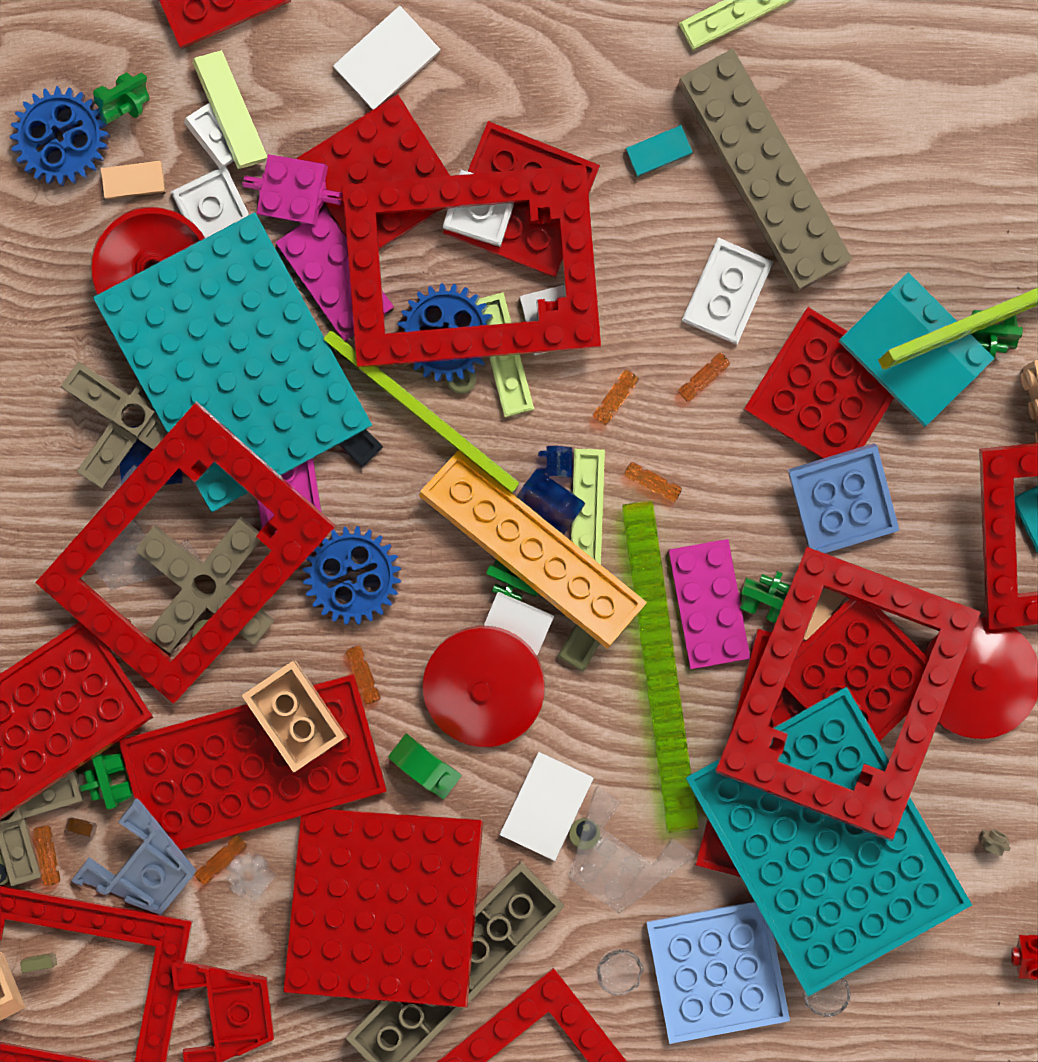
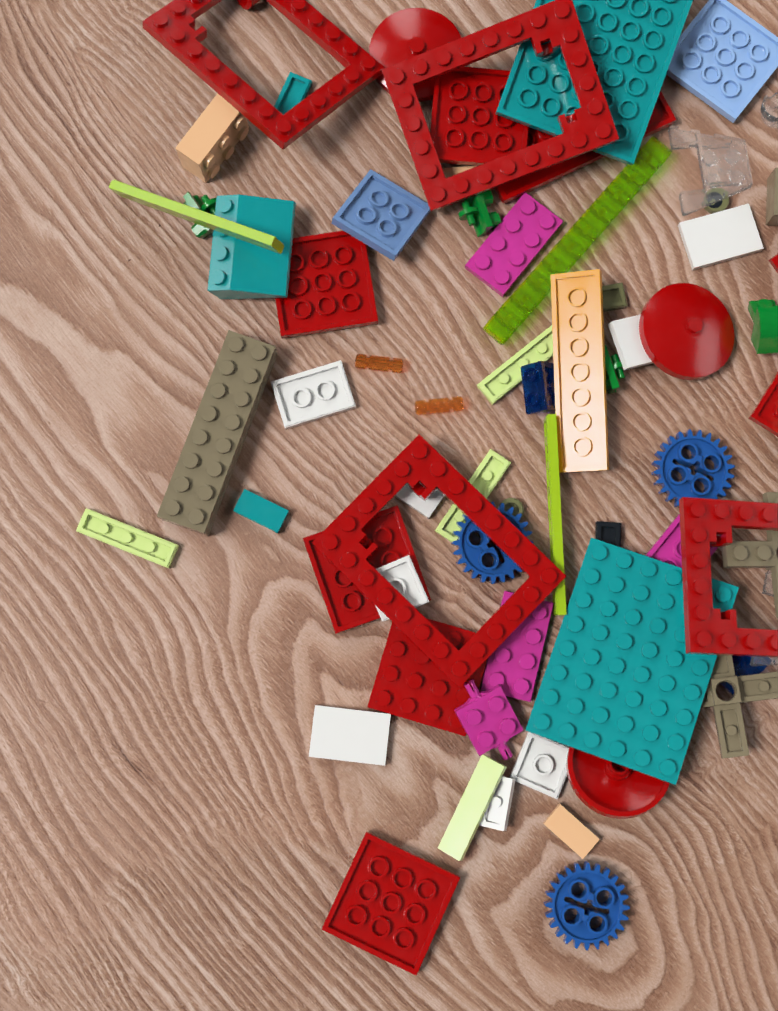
camera: 130 degrees left, 5 degrees down
green hips [93,72,150,124] -> none
clear orange axle [346,645,381,704] -> none
clear blue tile [538,445,572,478] -> none
clear orange axle [624,462,682,502] -> none

